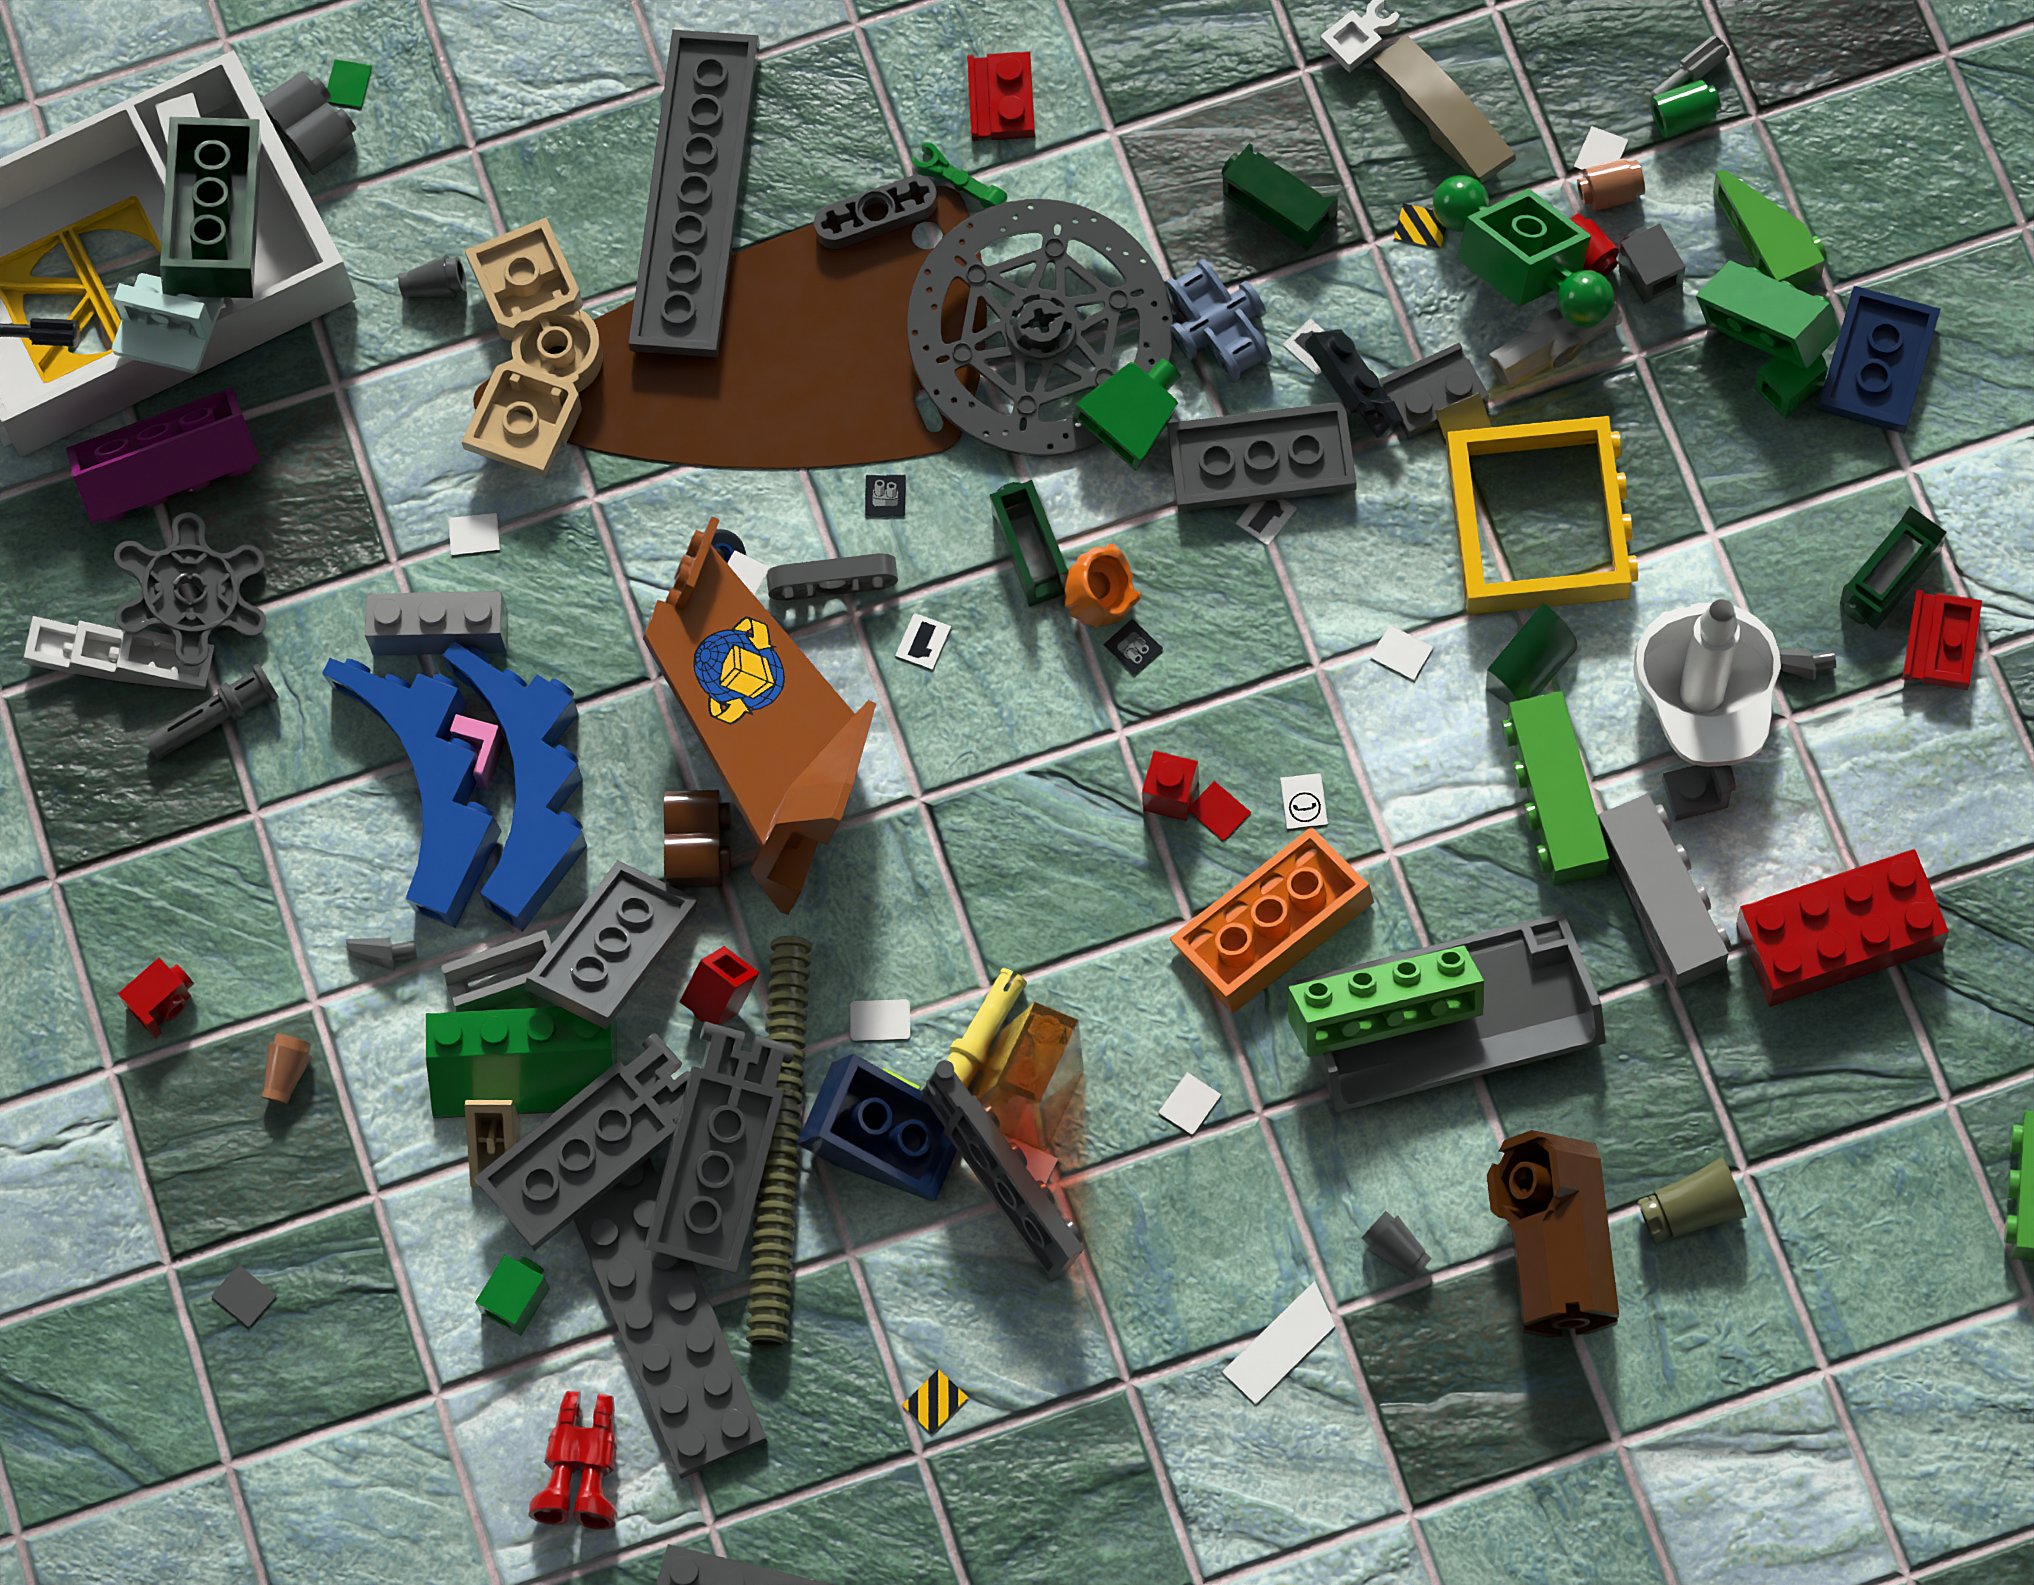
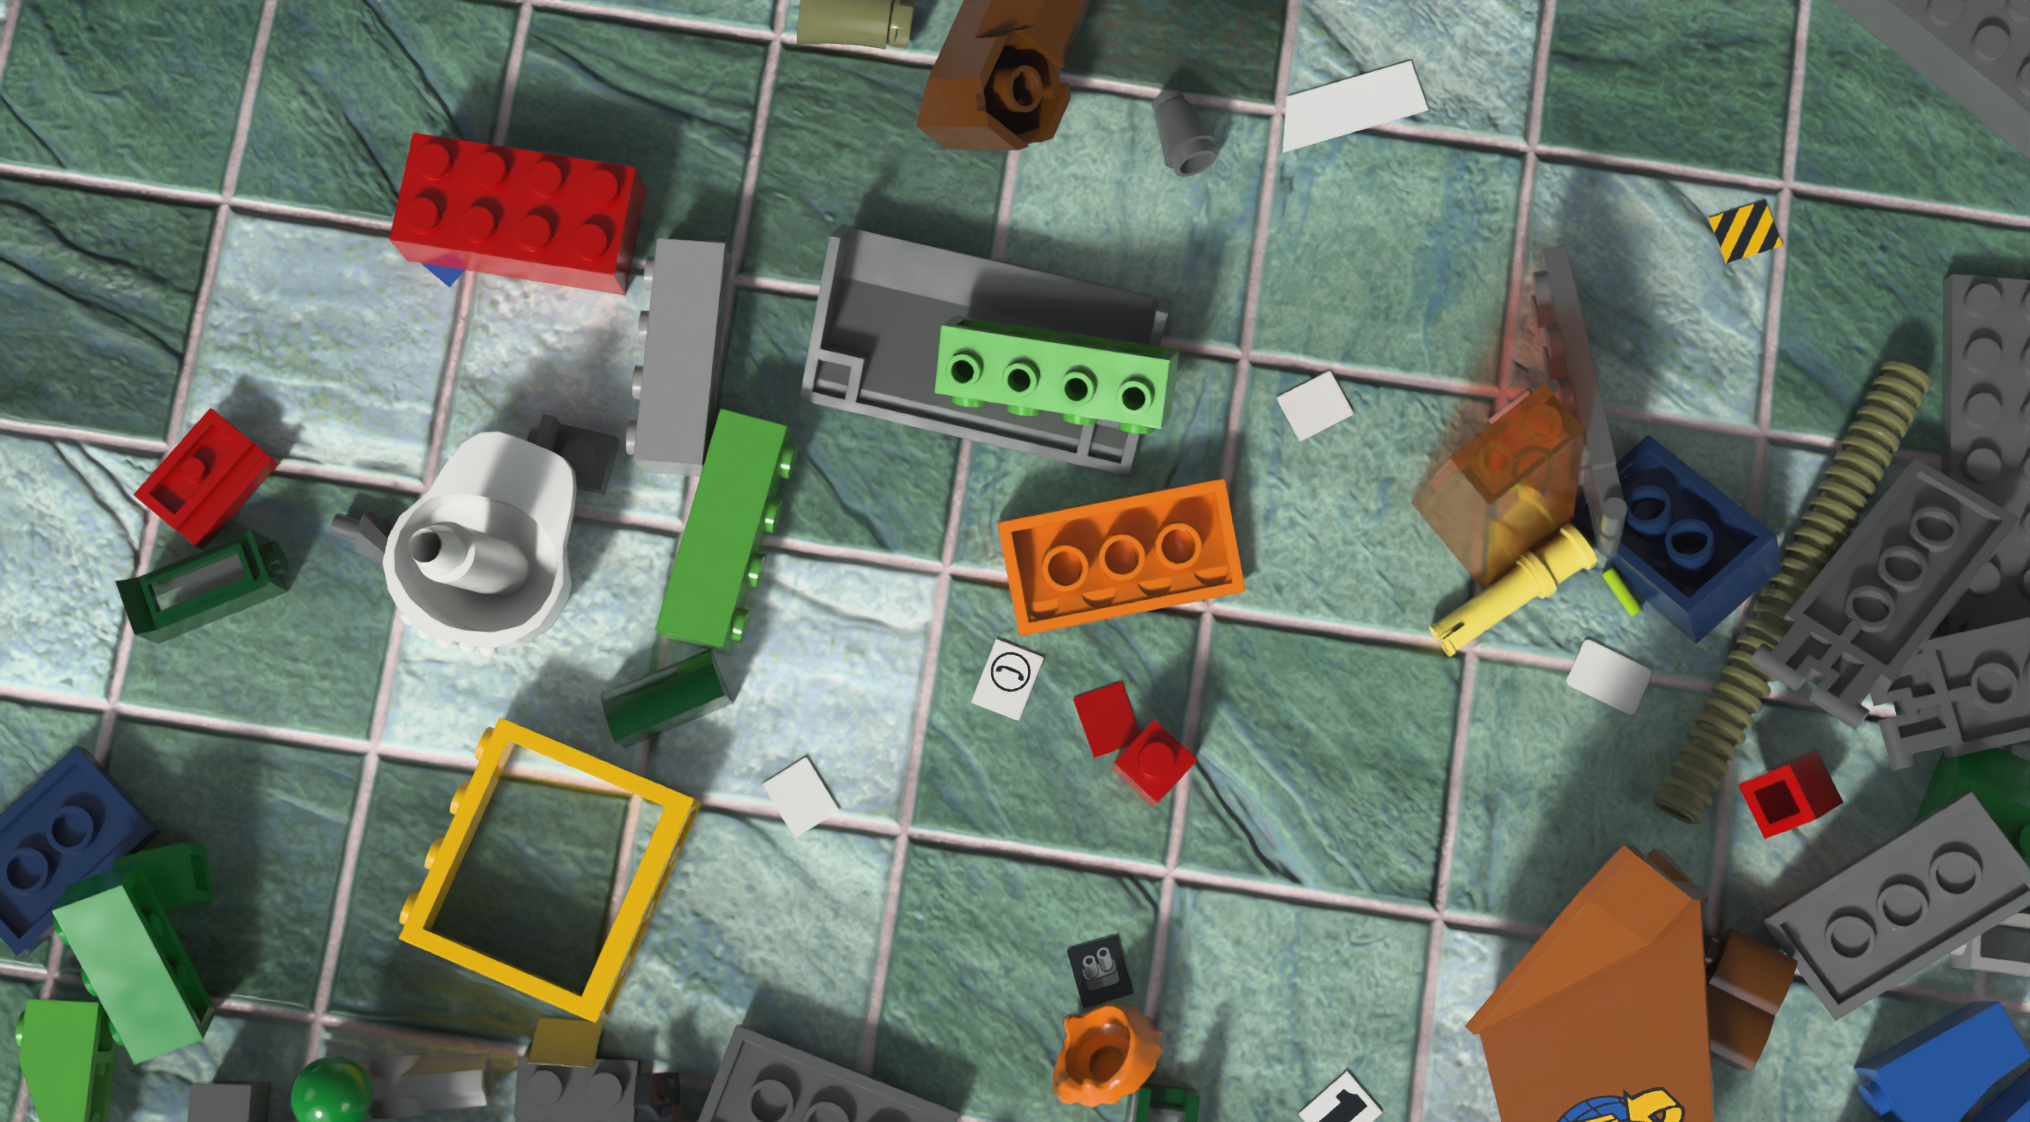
camera: 160 degrees left, 10 degrees up
clear sticker [1236,499,1297,545] -> none

